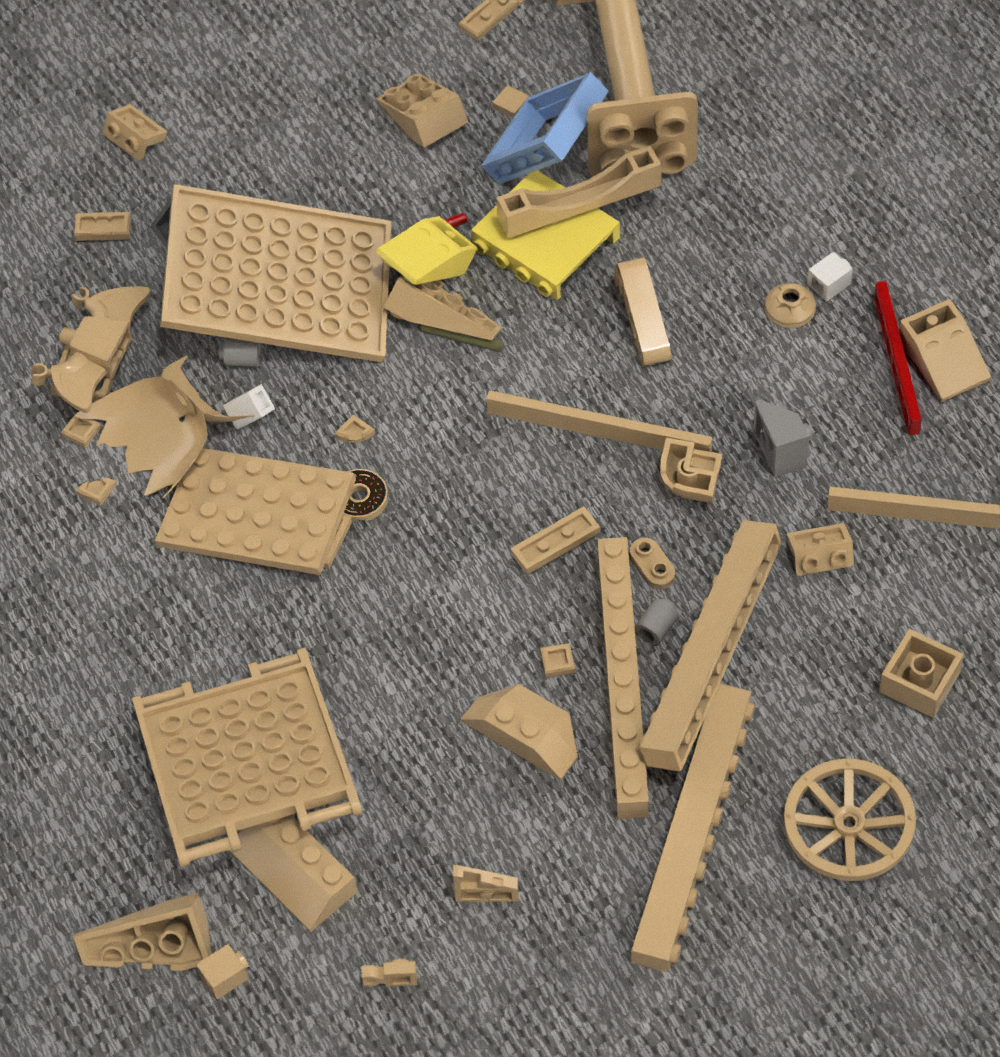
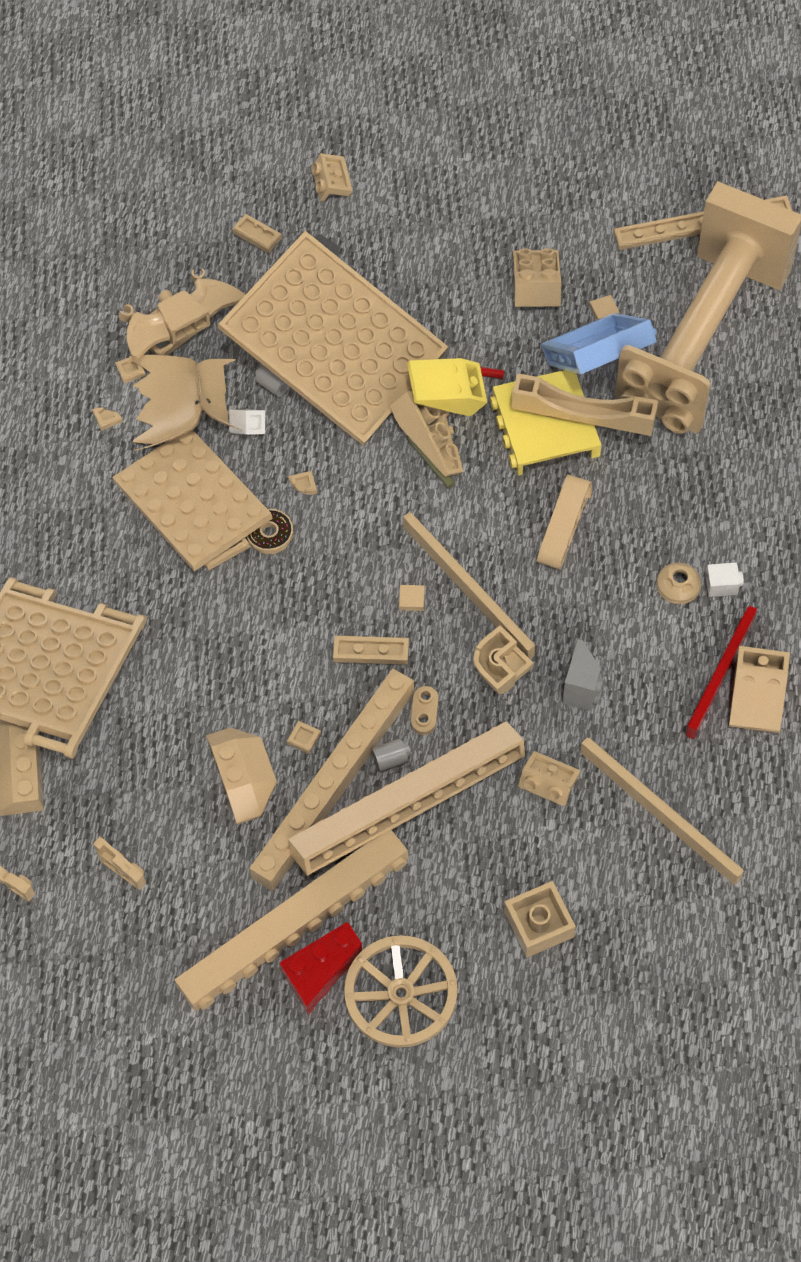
camera: 35 degrees right, 5 degrees up
none -> red wedge [279,922,362,1015]
none -> tan tile [399,585,425,611]

